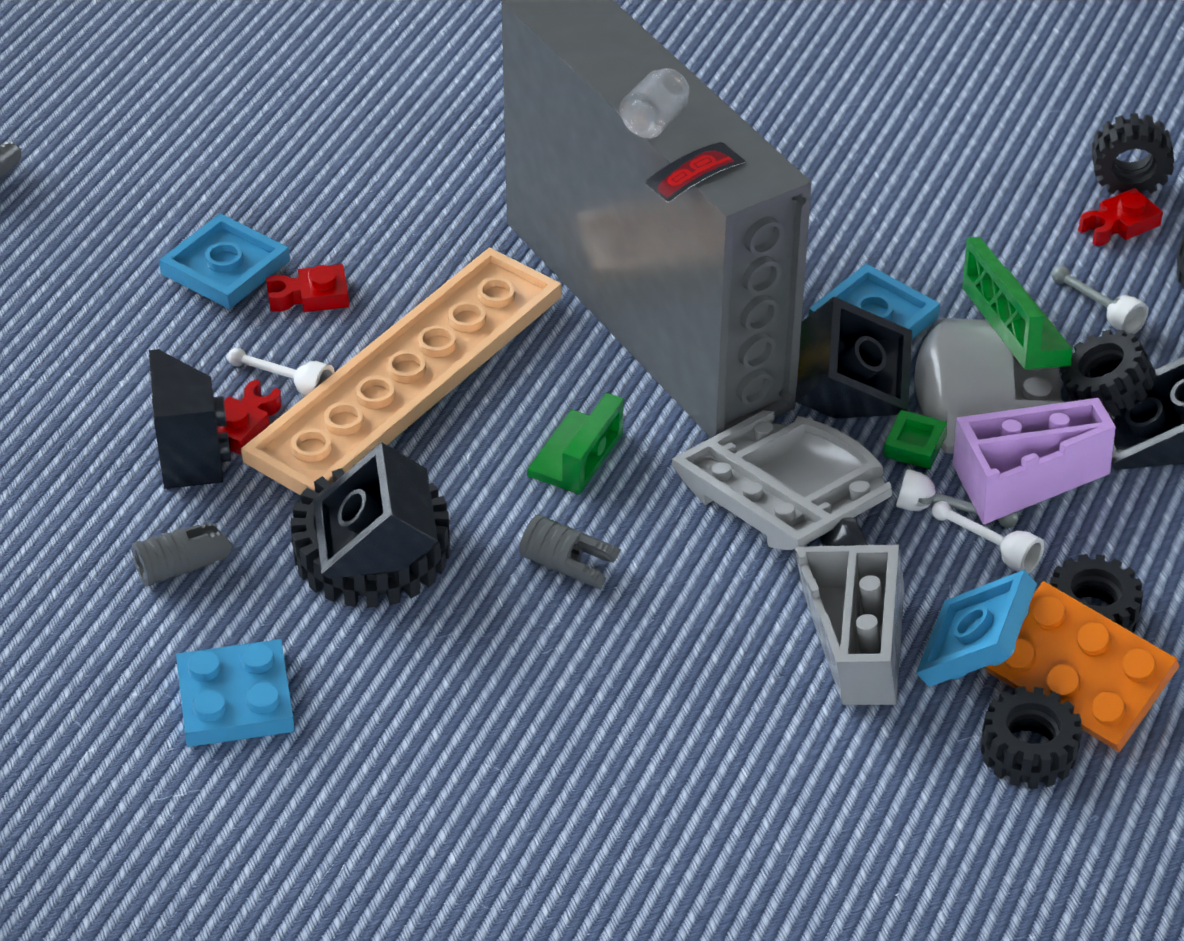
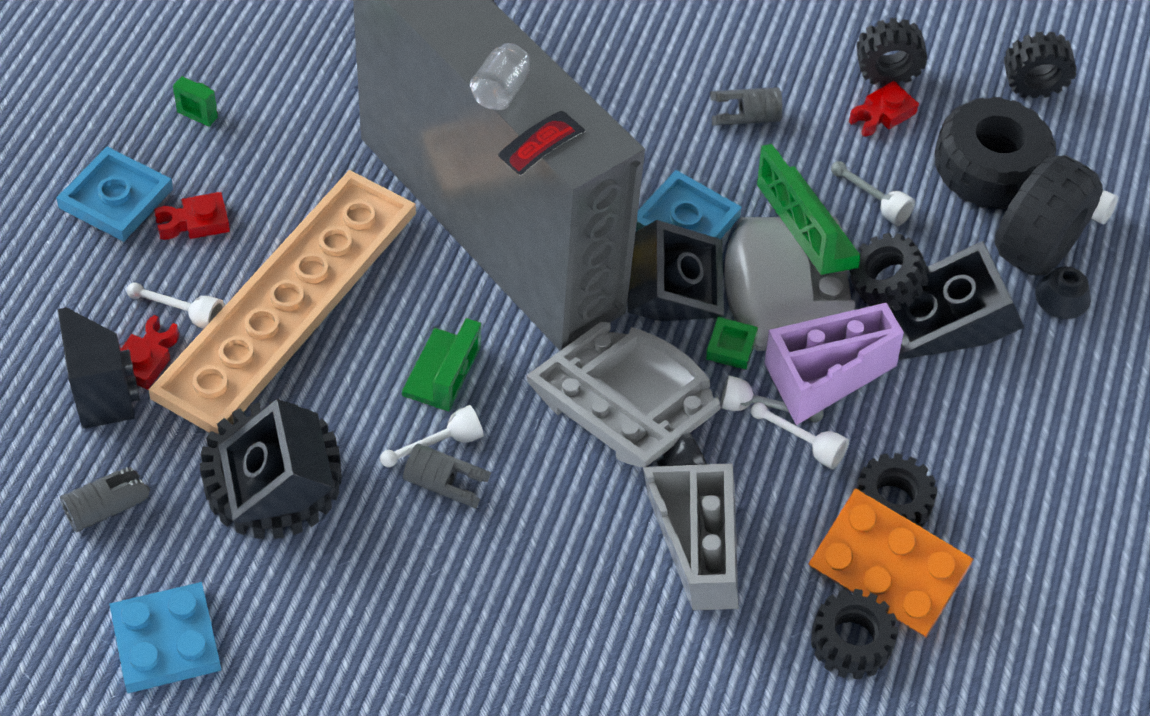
camera: 10 degrees left, 10 degrees up
dark azure plate [916,570,1037,687] -> none
none -> green plate [173,76,218,127]
none -> white hinge [380,405,484,467]
none -> dark grey hinge [710,87,782,126]

